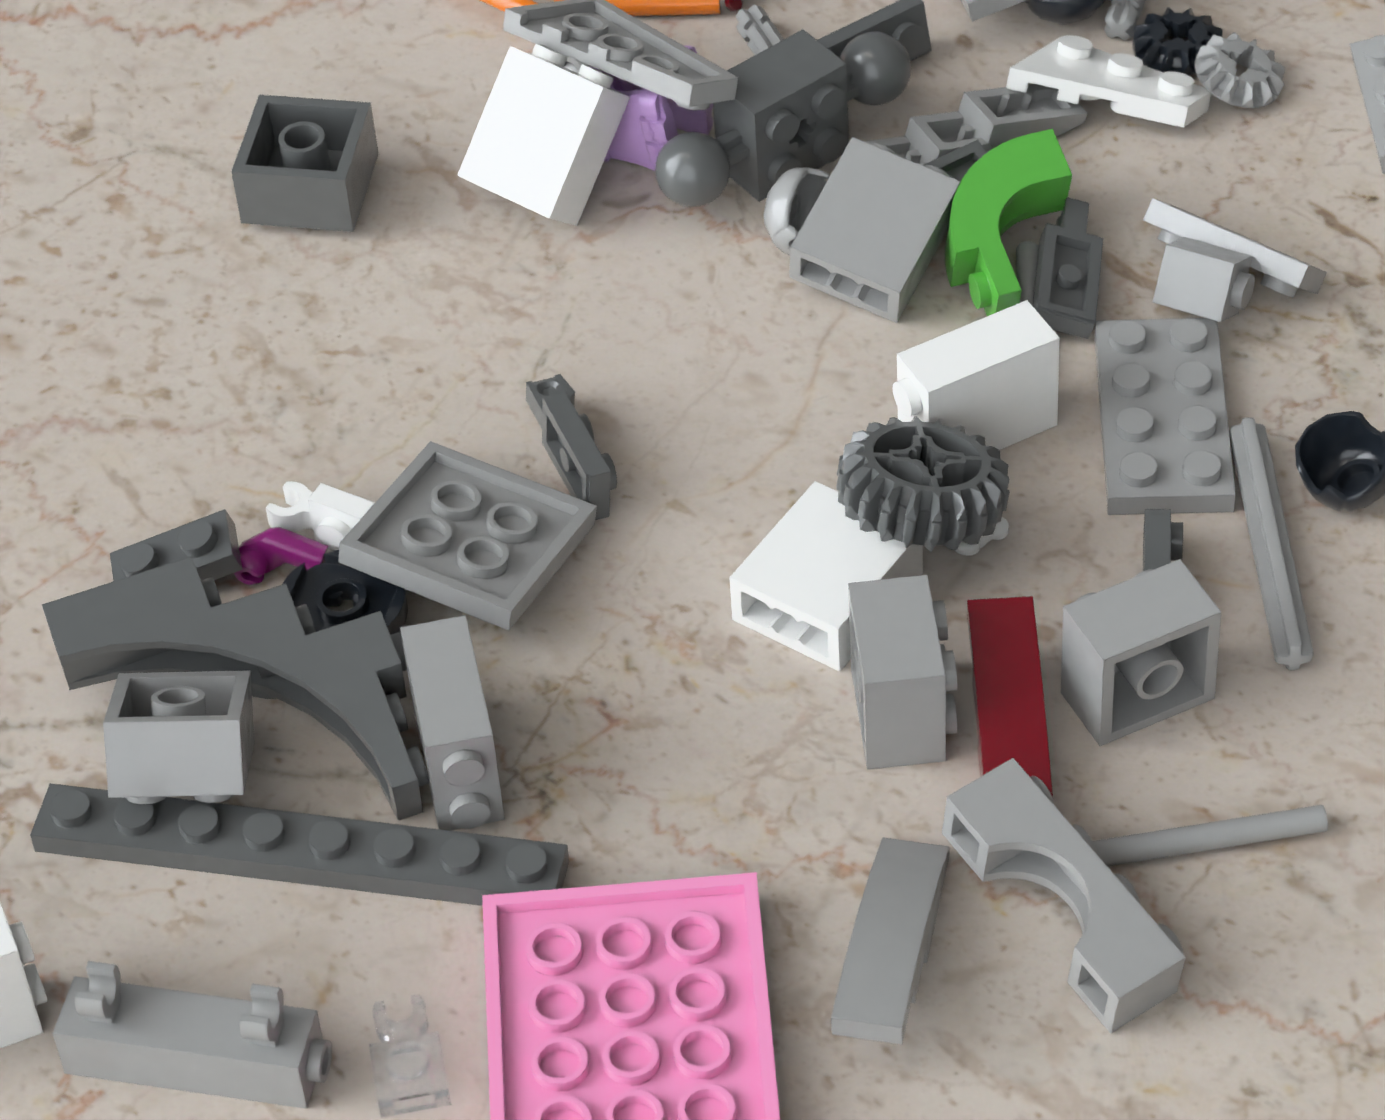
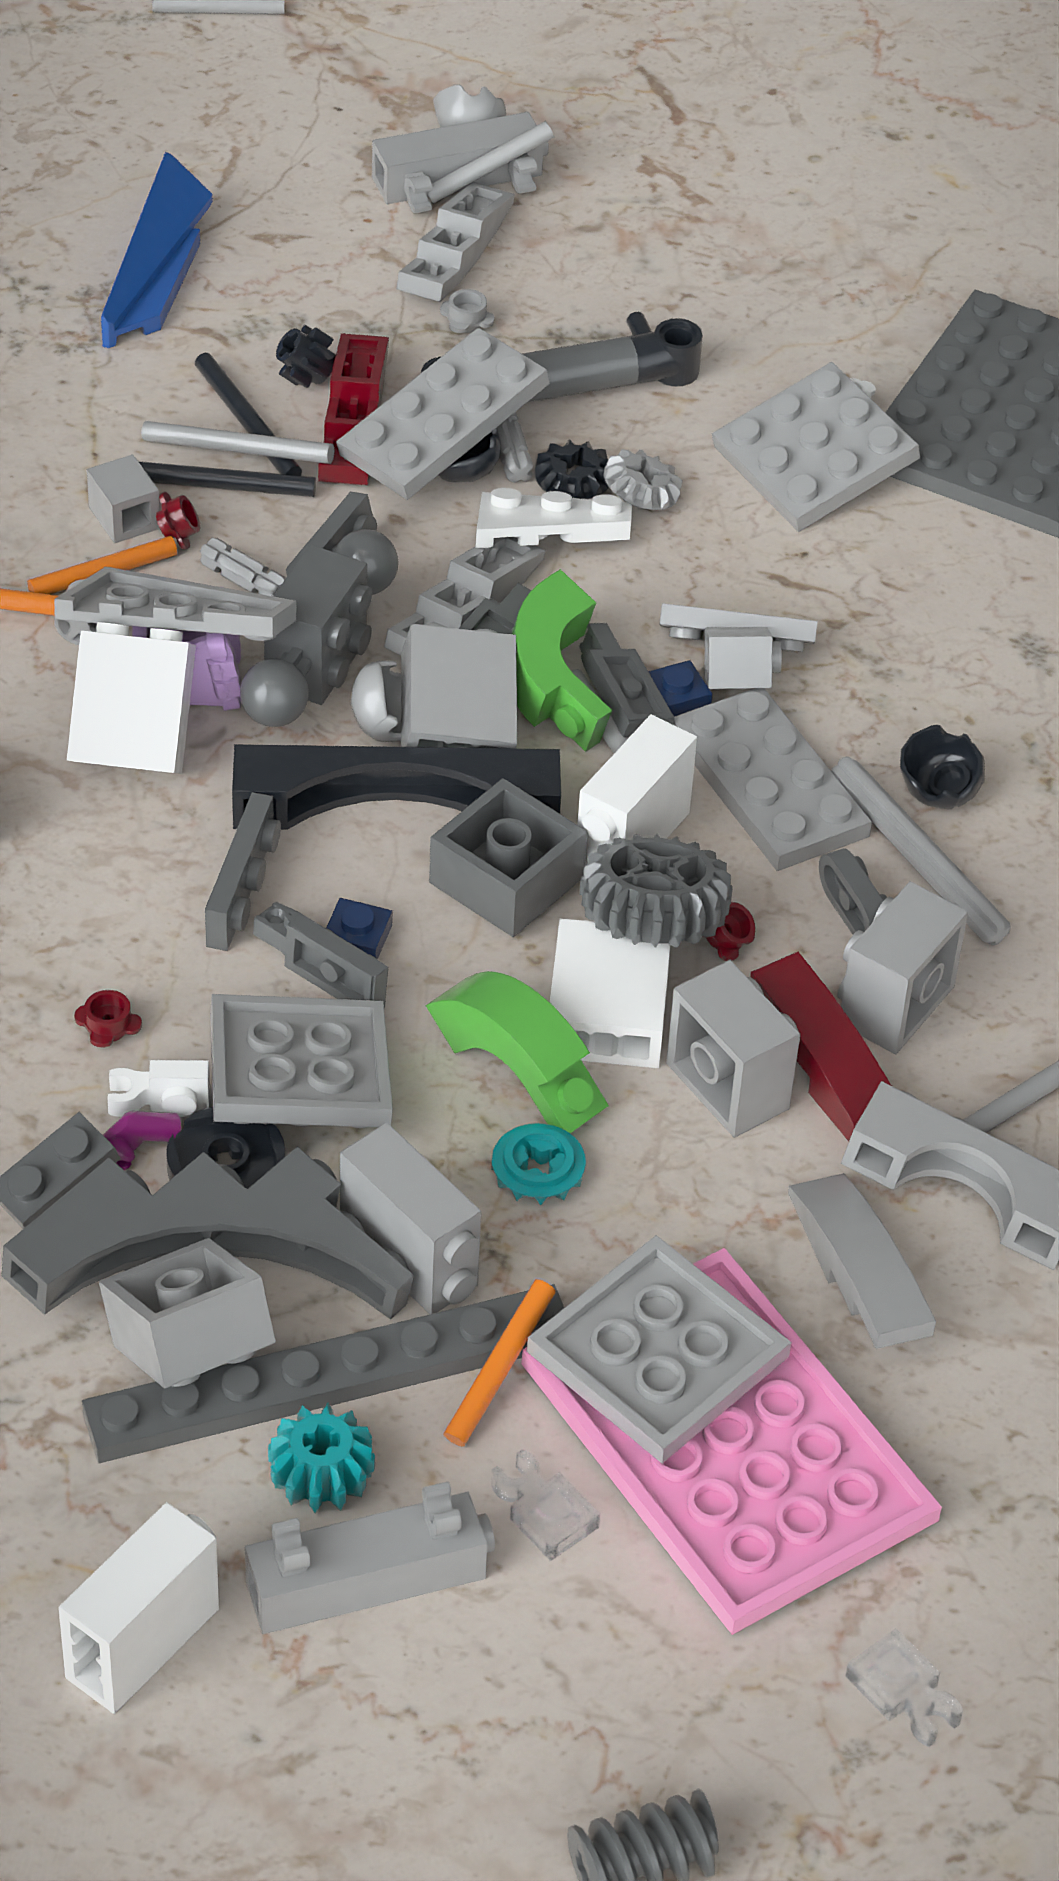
camera: 35 degrees left, 0 degrees up
none -> dark red plate [74,990,142,1048]
none -> dark grey plate [205,792,281,951]
none -> black arch [232,744,561,830]
none -> teal gear [268,1403,375,1513]
none -> dark blue plate [326,898,393,960]
none -> bright green arch [425,971,609,1133]
none -> dark grey brick [429,778,588,937]
none -> orange bar [443,1279,556,1447]
none -> teal gear [491,1123,586,1206]
none -> light grey plate [527,1235,791,1463]
none -> dark blue plate [648,660,712,717]
none -> dark red plate [702,902,756,961]

